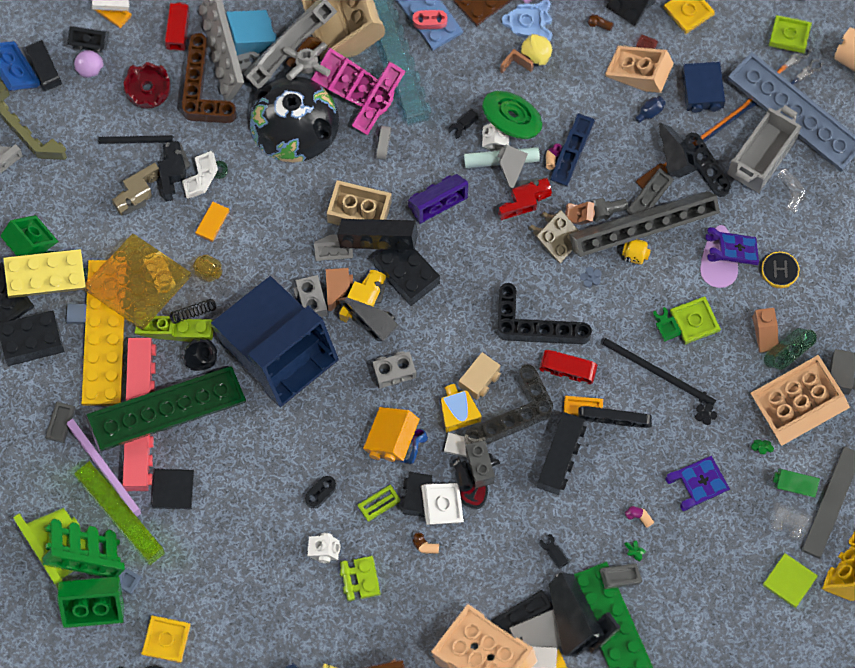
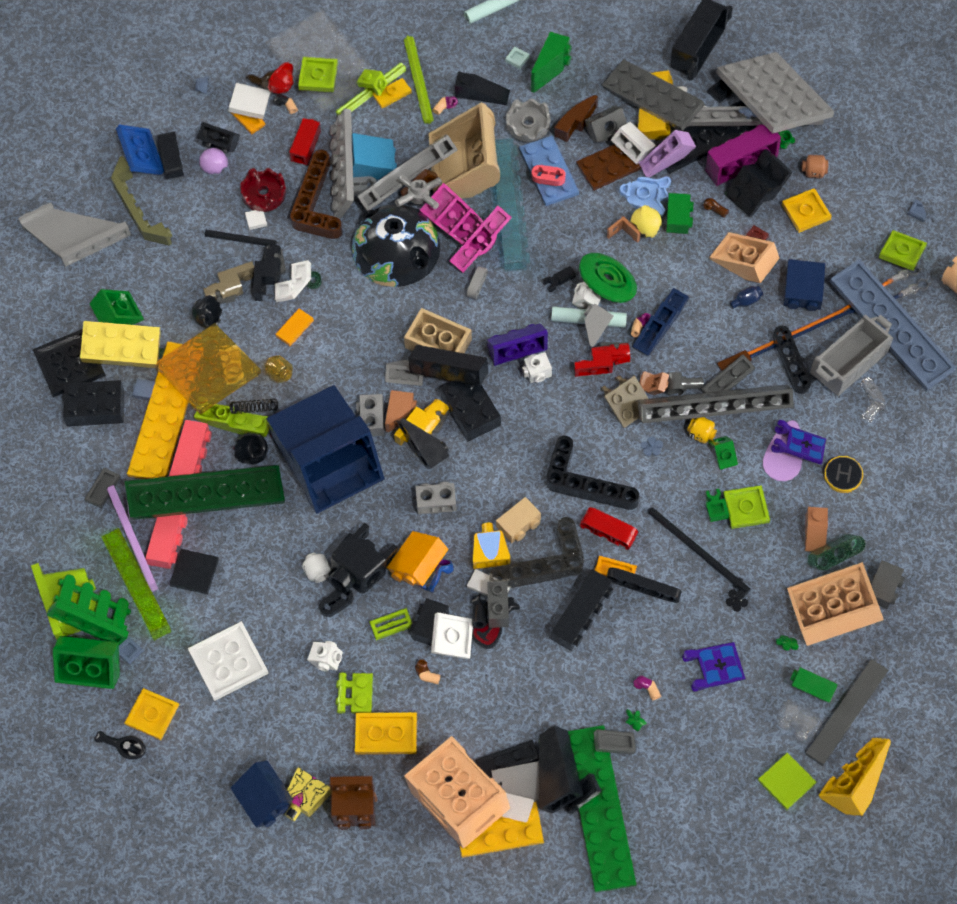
camera: 15 degrees right, 5 degrees down
black bar [539,534,570,569] -> none
black slope [659,123,698,178] -> none
none -> white plate [188,621,269,701]
none -> black hair [192,295,222,329]
none -> white tile [245,210,267,230]
none -> white head [302,553,331,583]
none -> black piece [329,523,398,594]
none -> yellow plate [355,713,417,754]
none -> white brick [522,352,552,383]
none -> green brick [666,193,694,234]
none -> green bracket [708,436,738,470]

